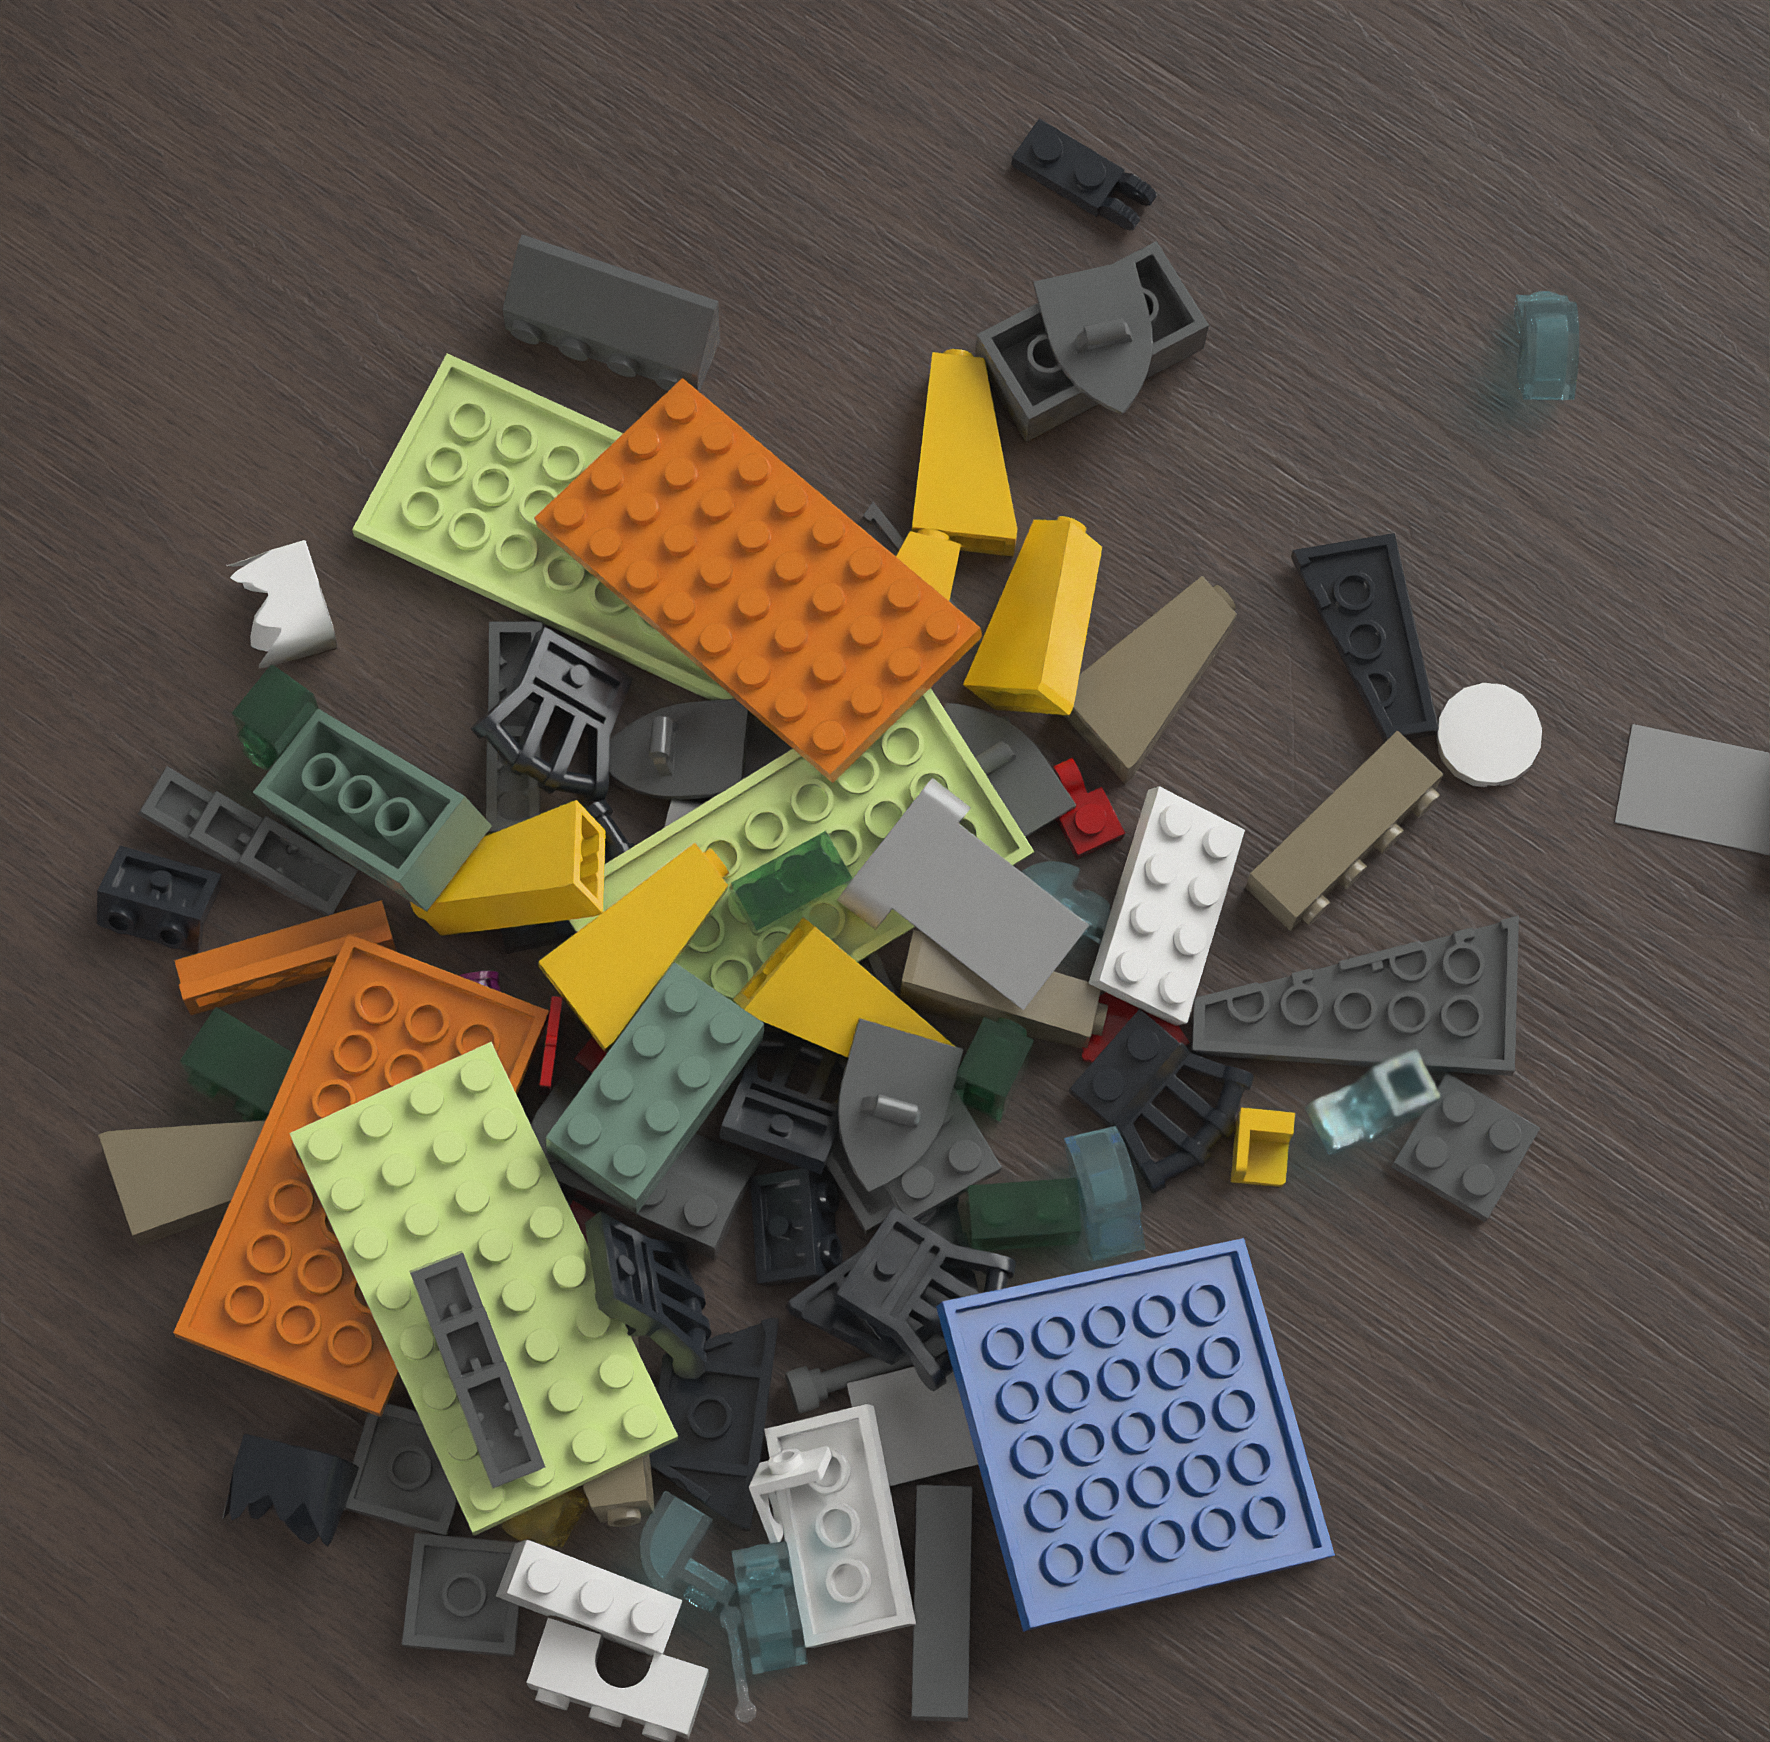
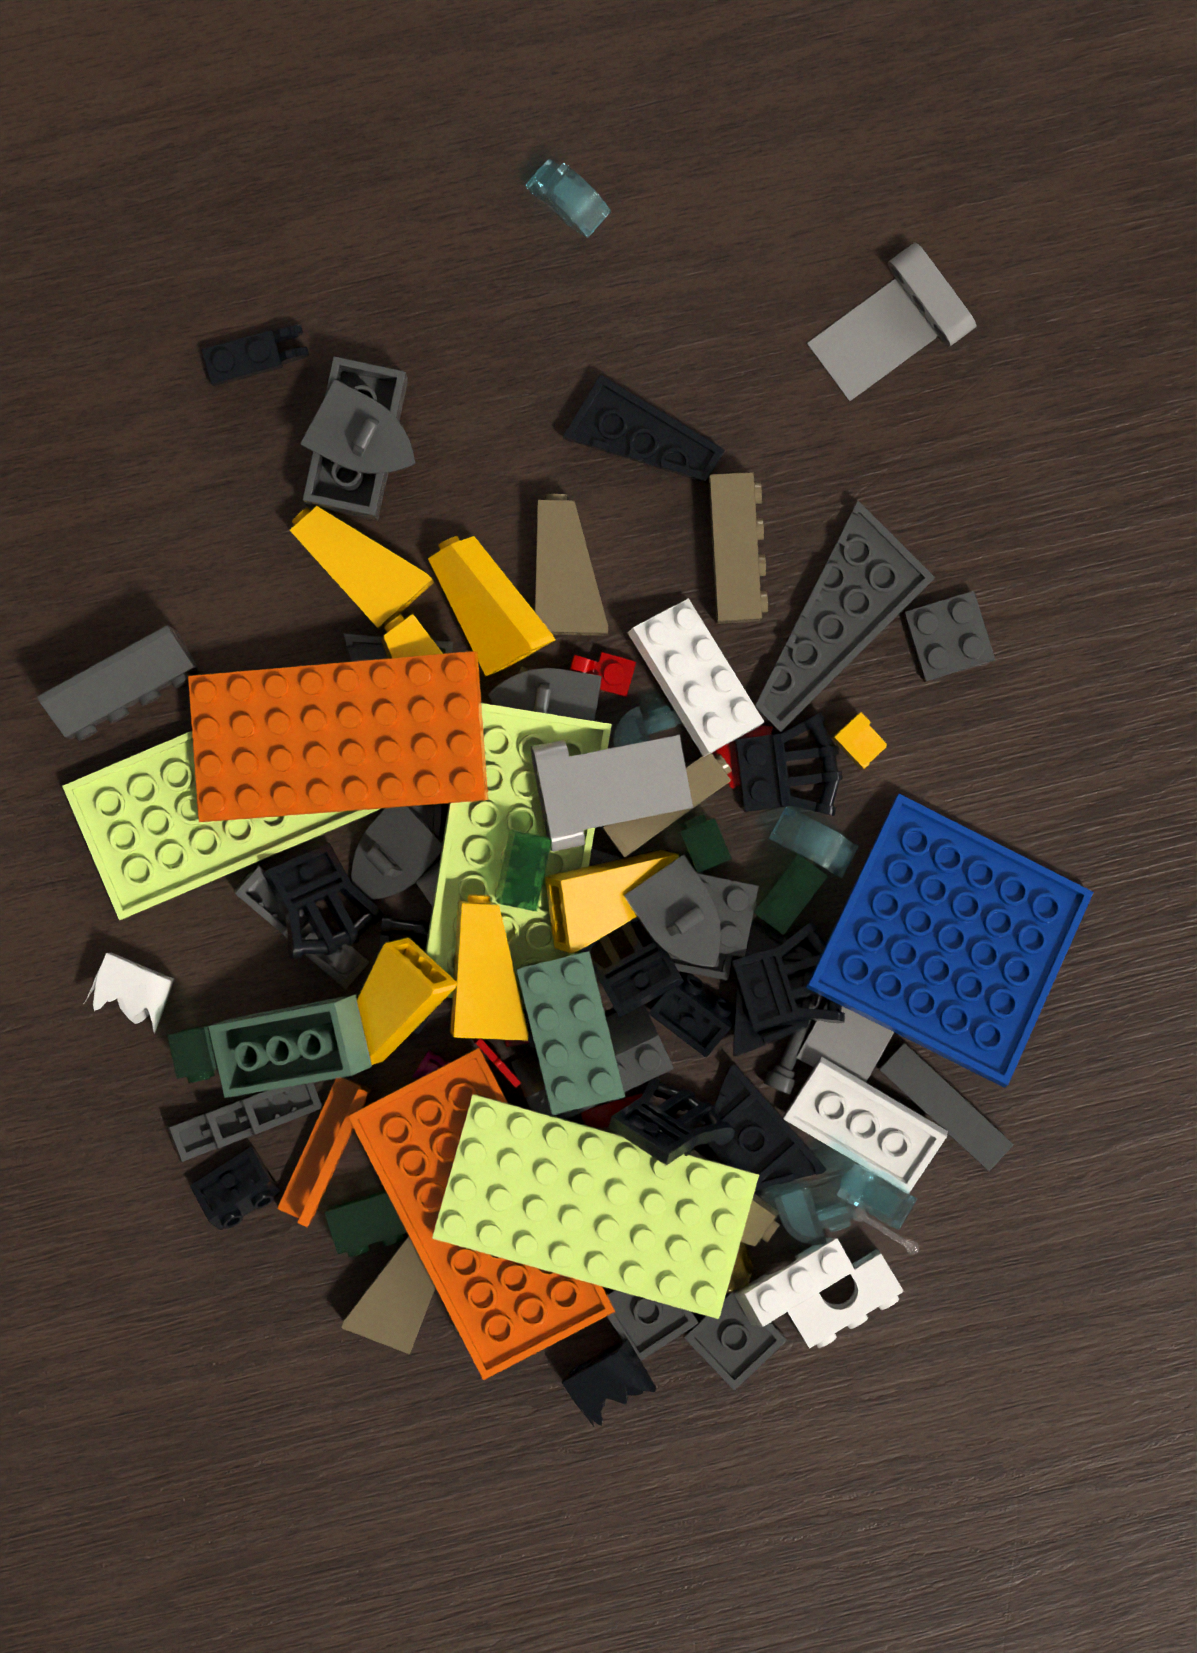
camera: 45 degrees left, 15 degrees up
dark grey slope [409,1251,546,1488] -> none
white bracket [749,1446,832,1545] -> none
clear light blue brick [1305,1049,1441,1156] -> none
white tile [1436,683,1542,787] -> none

